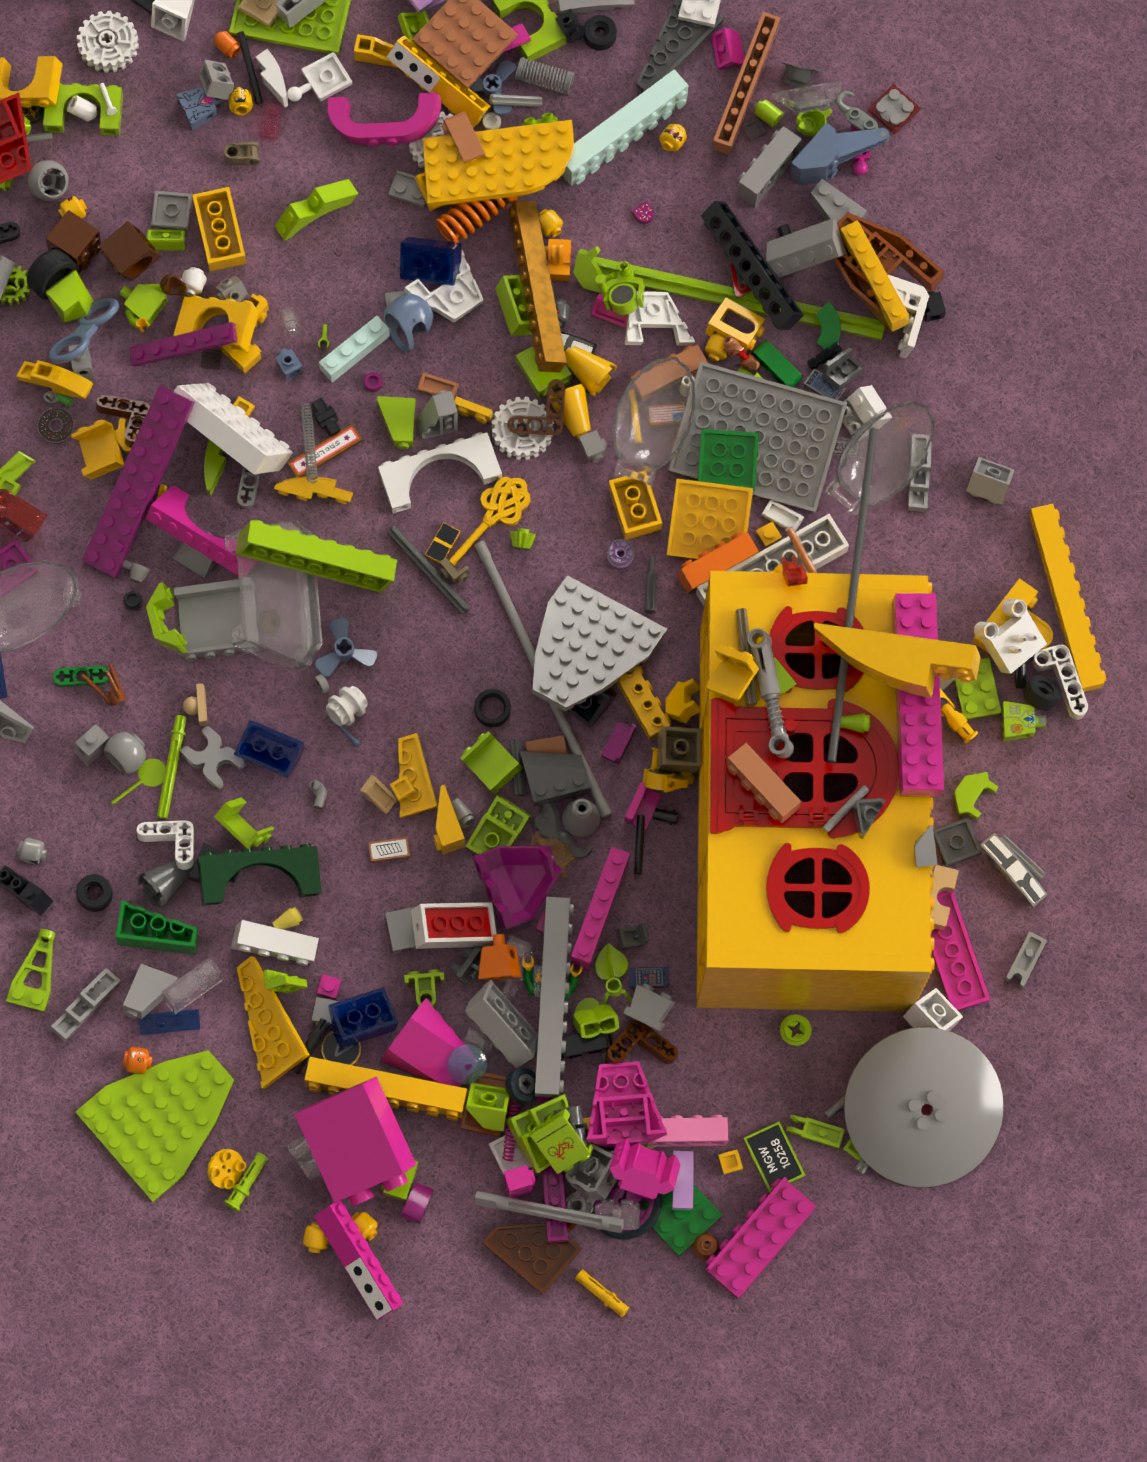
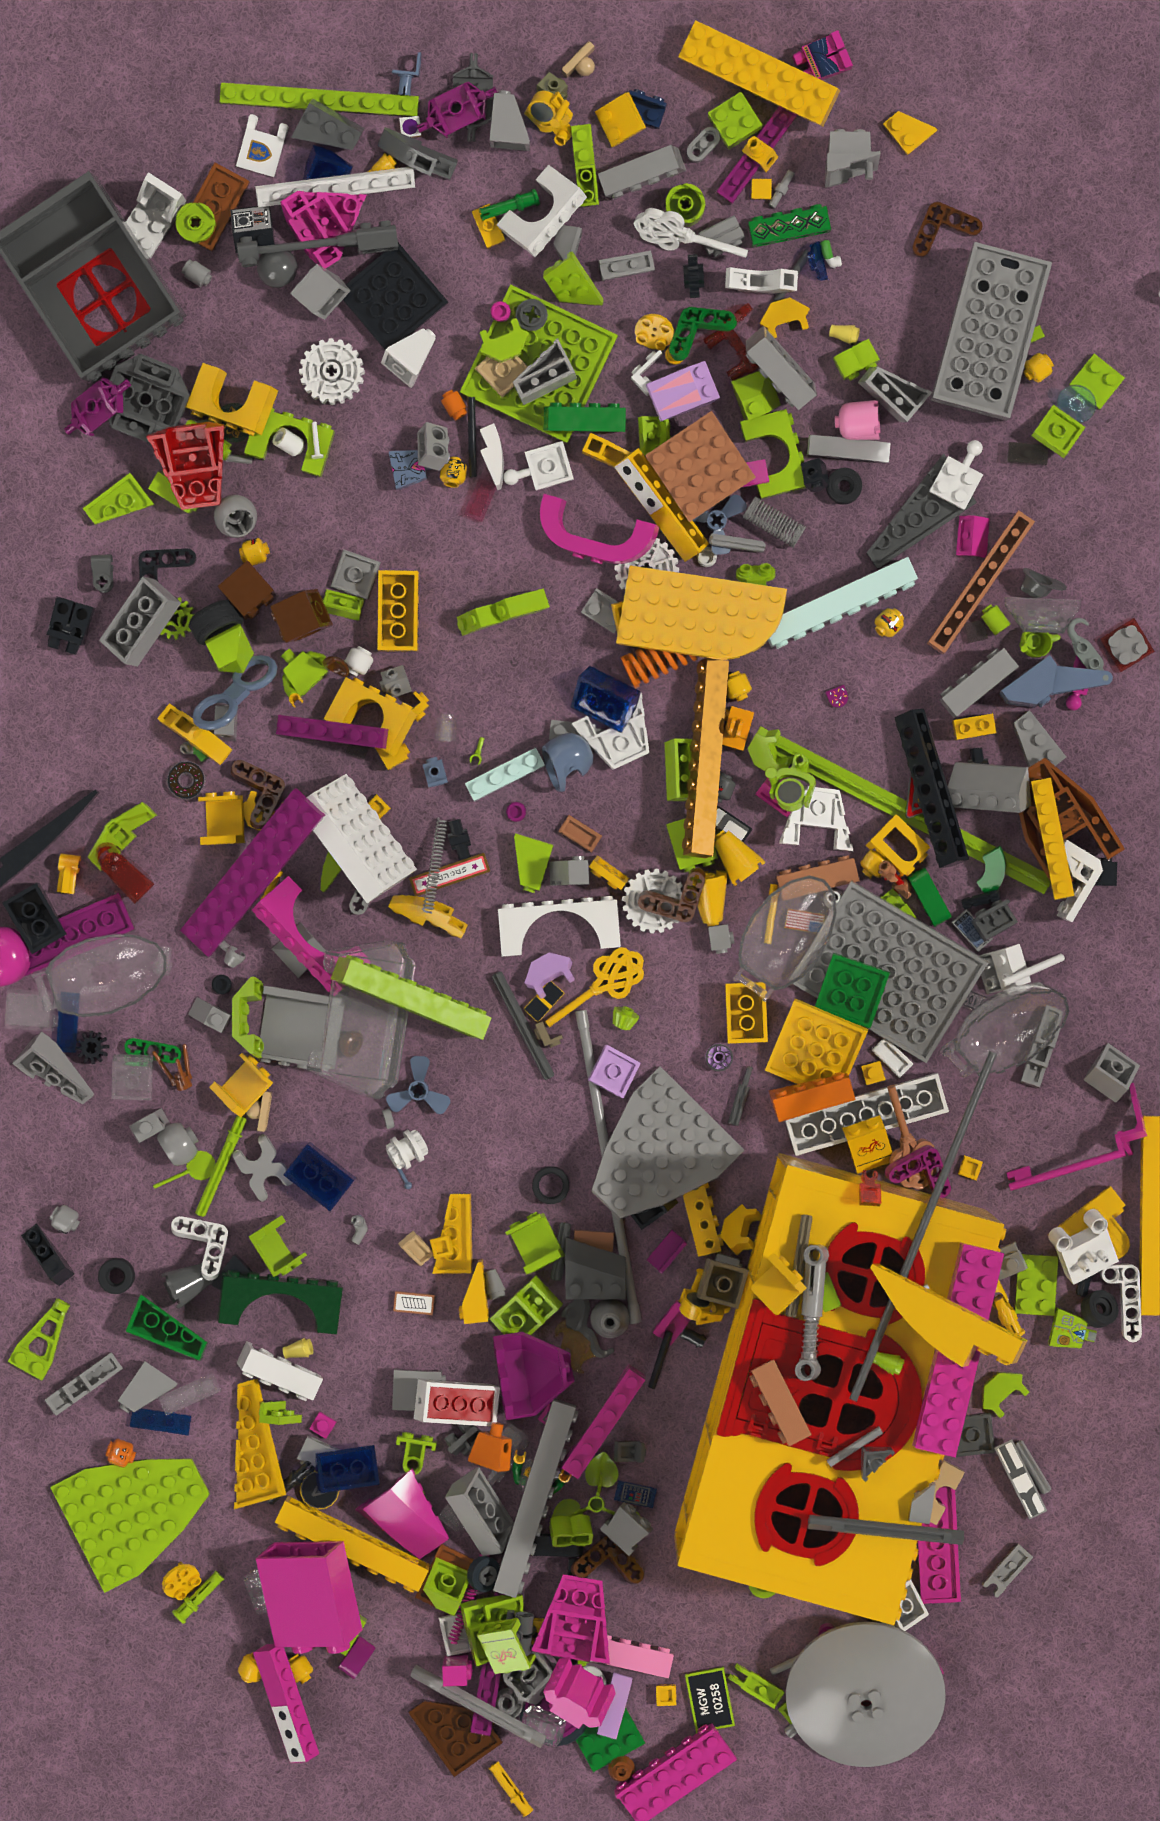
camera: 15 degrees right, 15 degrees up
dark tan piece [224,142,260,165] -> none
nougat door [441,112,485,163] -> none
clear light blue dish [447,1045,487,1084] -> none
none -> black gear [75,1030,110,1064]
none -> clear brick [111,1054,154,1101]
none -> light grey slope [188,997,232,1033]
none -> yellow panel [209,1053,273,1117]
none -> lavender piece [525,953,575,999]
none -> green brick [543,402,626,432]
none -> lavender plate [588,1045,641,1098]
none -> dark grey piece [808,1515,964,1545]
none -> yellow brick [952,713,996,740]
none -> white bar [1000,954,1065,987]
none -> dark pink piece [1007,1083,1147,1191]

